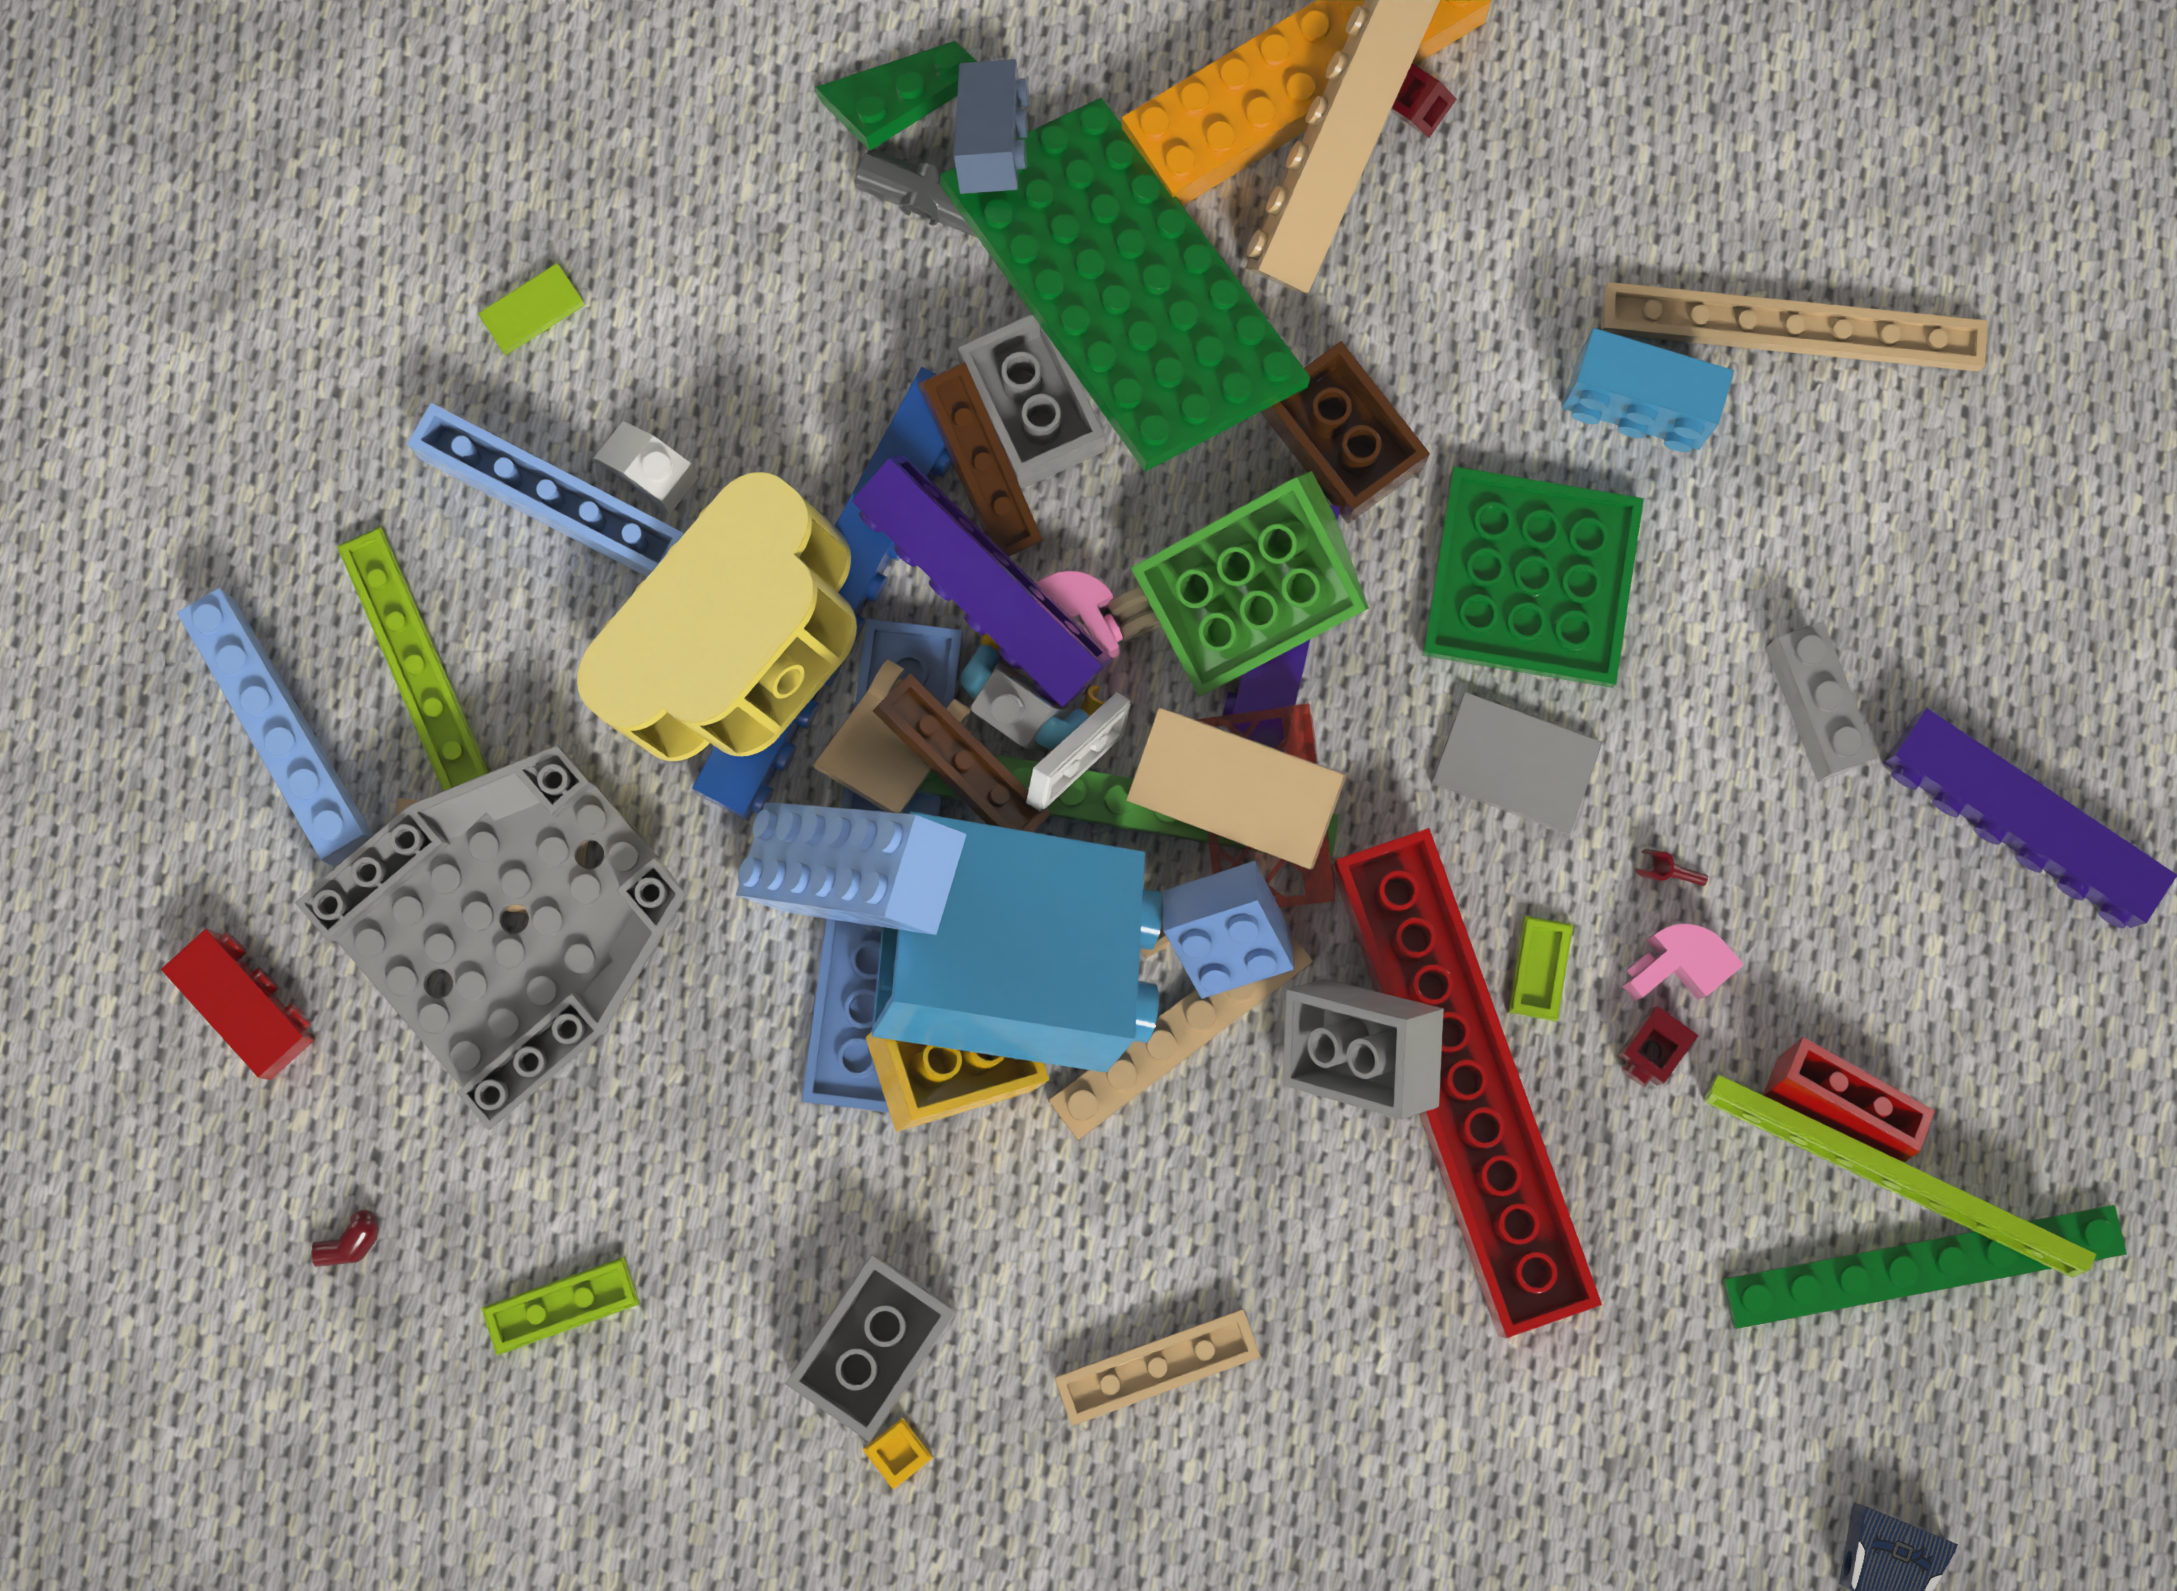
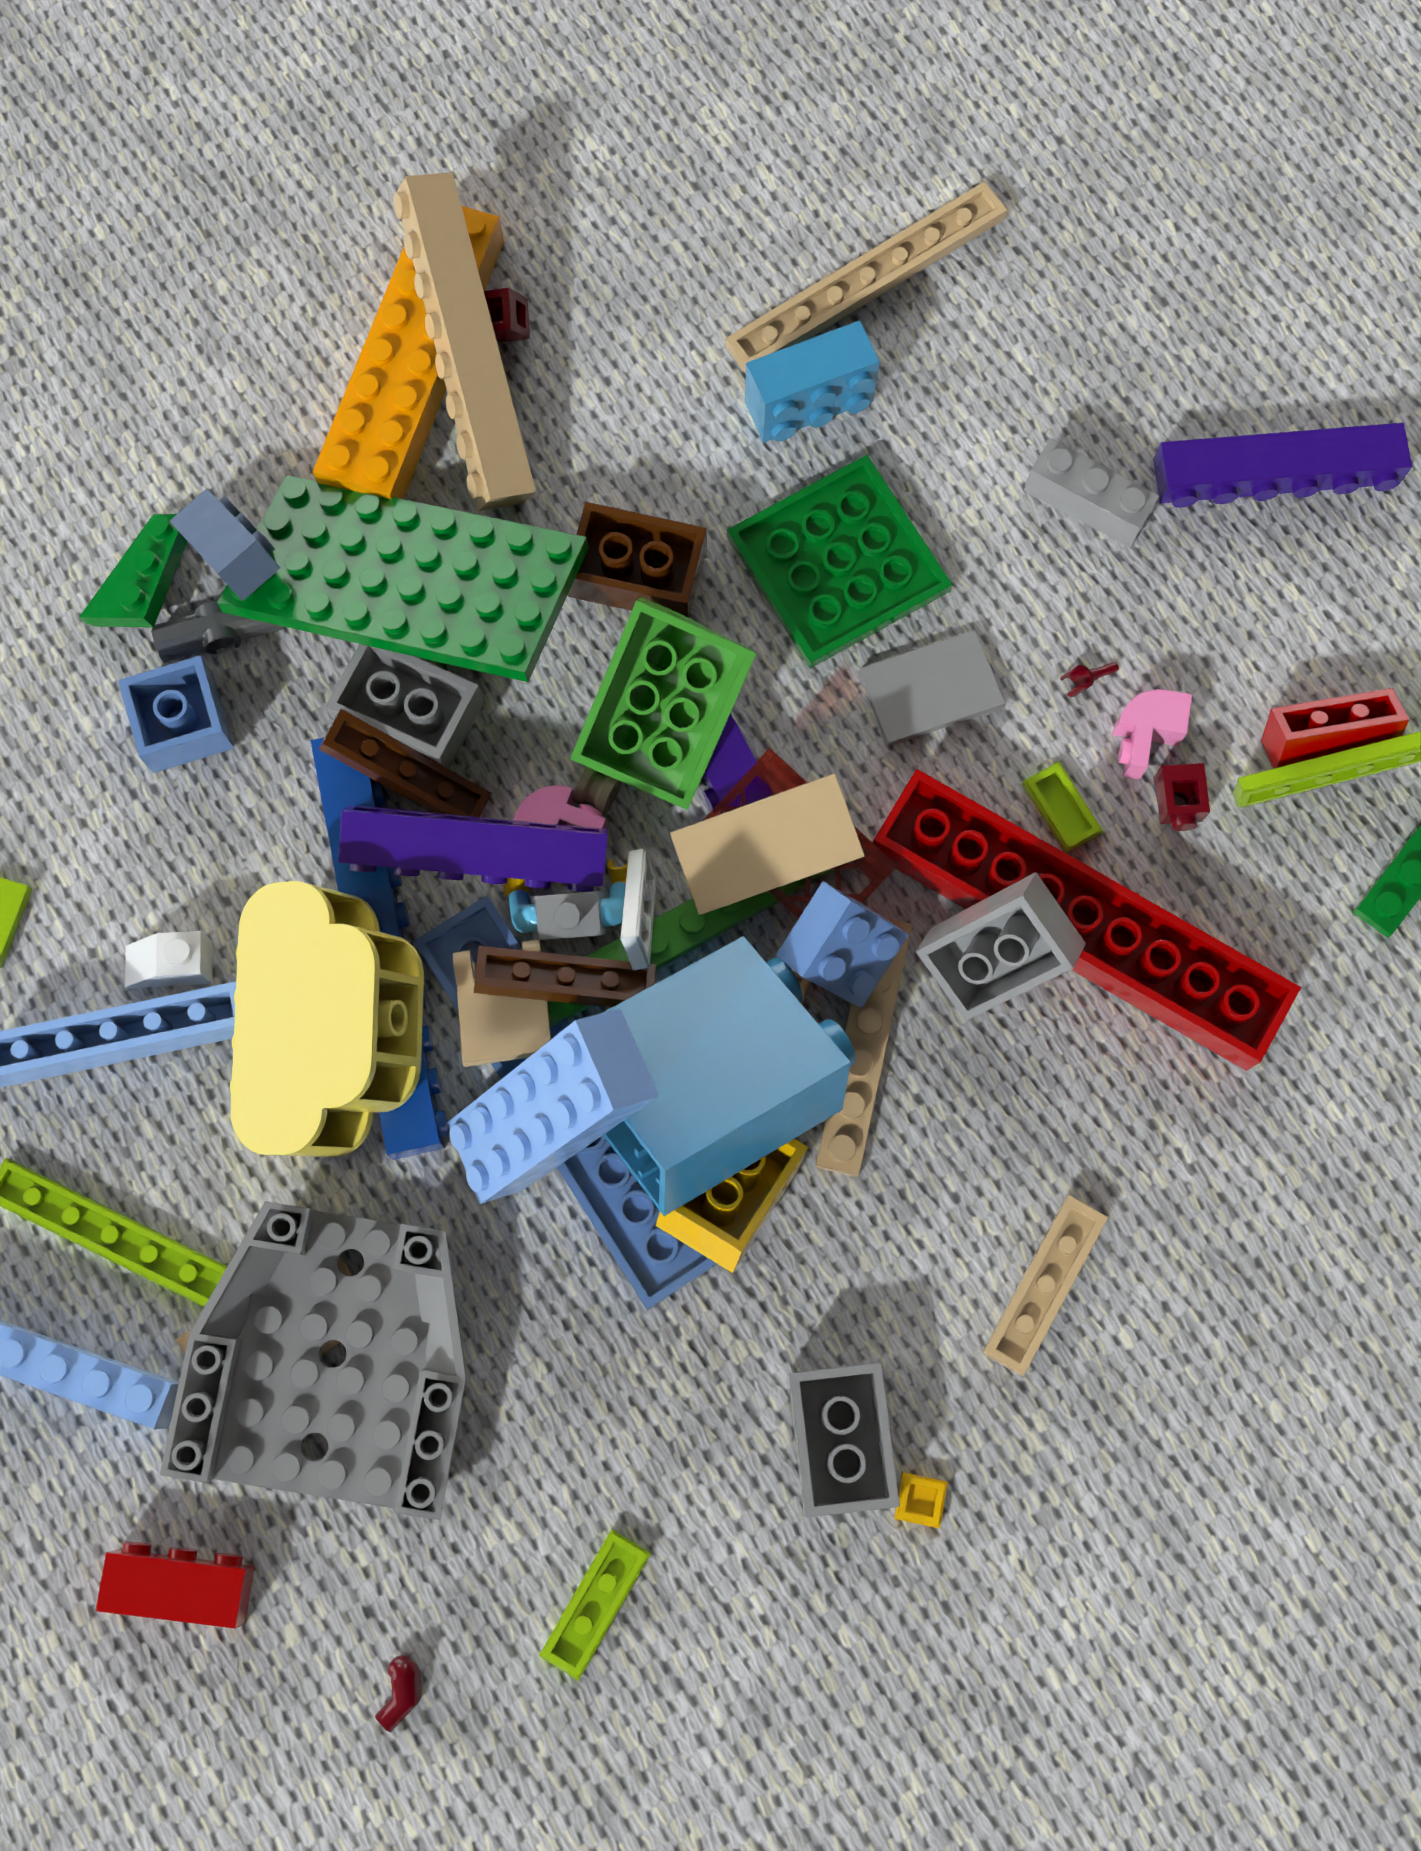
camera: 40 degrees left, 5 degrees down
none -> medium blue brick [118,655,235,773]

